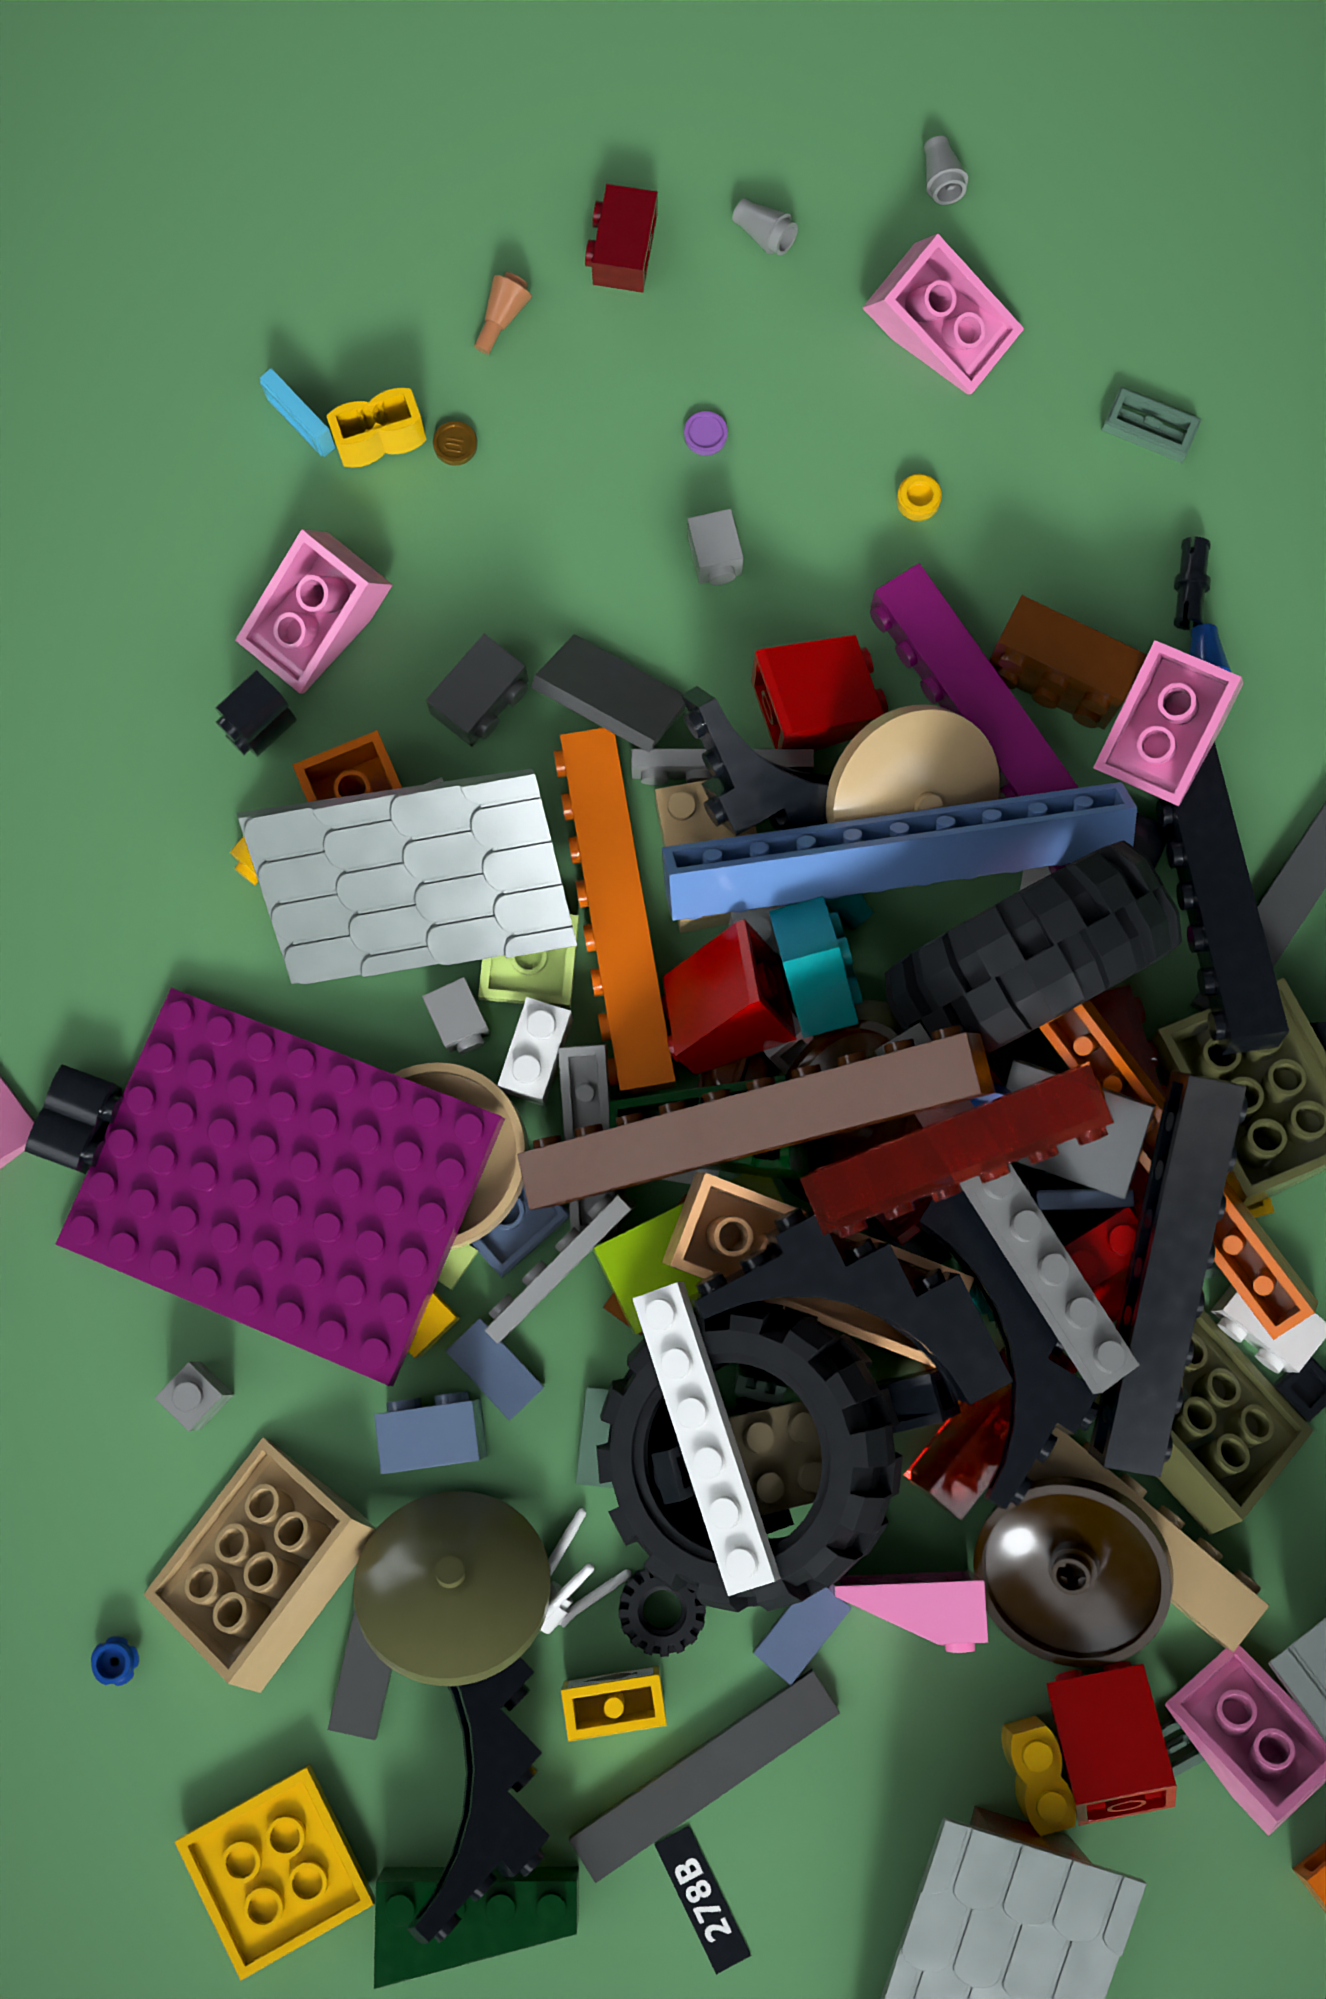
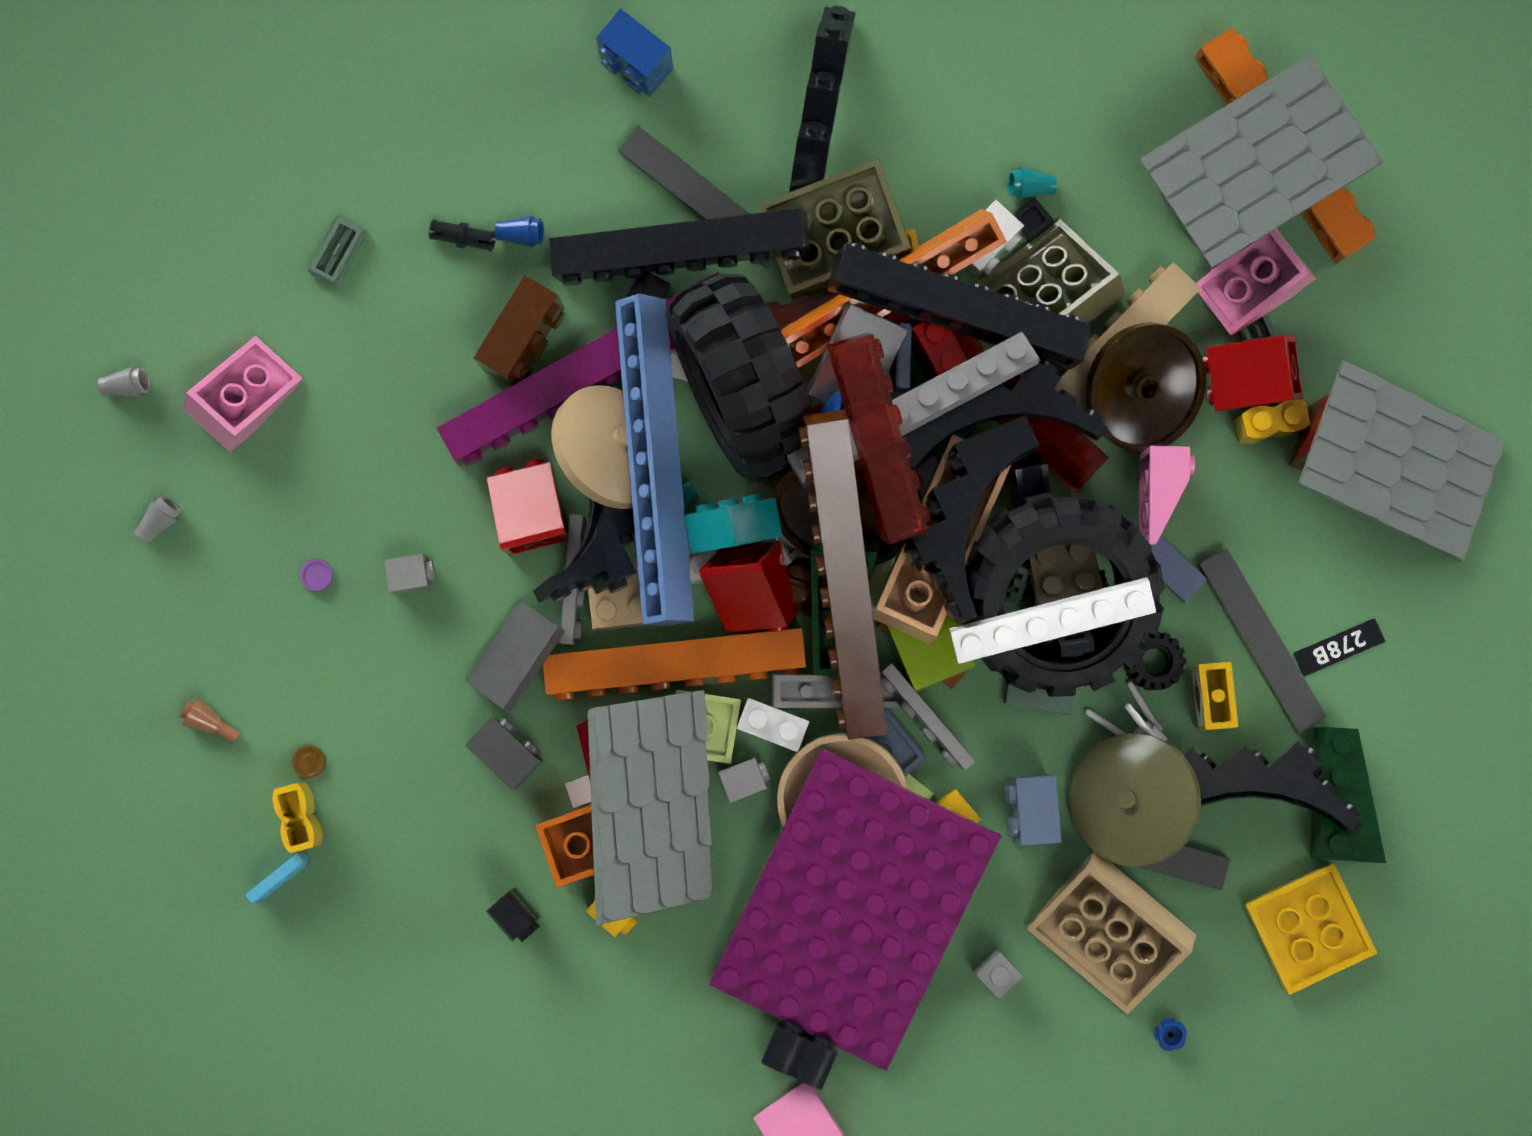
camera: 85 degrees left, 5 degrees up
bright pink slope [235,529,393,694] -> none
sand blue tile [445,1318,545,1421] -> none
dark red brick [585,184,658,293] -> none
yellow tile [896,474,942,521] -> none
bright pink slope [1093,640,1244,806] -> none

